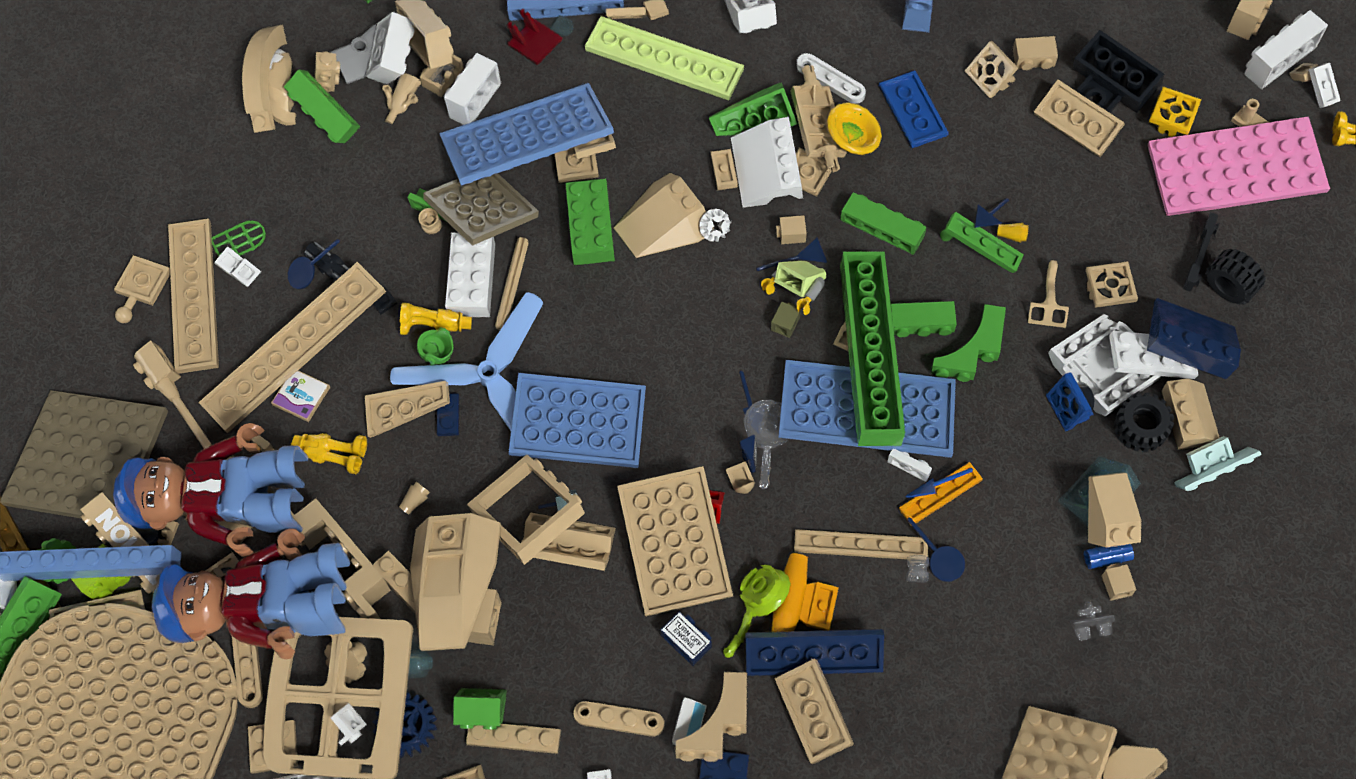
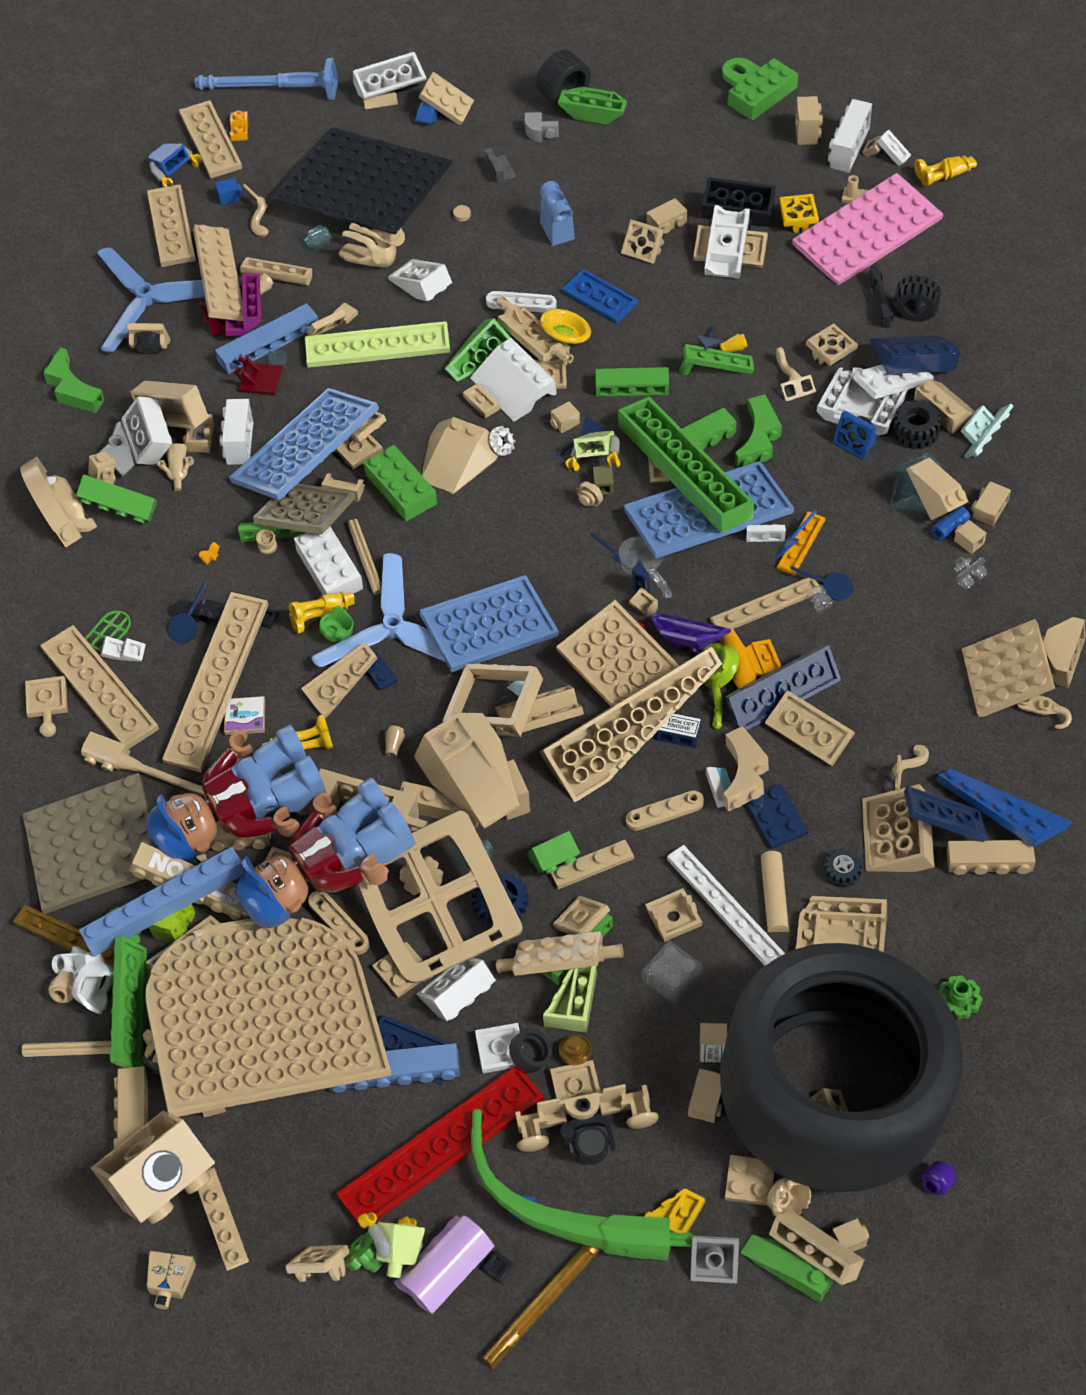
camera: 30 degrees left, 10 degrees down
white bracket [331,703,367,746] -> none
none -> light orange piece [199,542,219,565]
none -> tan hinge [322,473,365,502]
none -> tan wedge [539,647,722,802]
none -> tan plate [577,482,603,507]
none -> dark purple wedge [651,613,731,652]
none -> white piece [705,205,750,279]
none -> tan brick [971,481,1011,527]

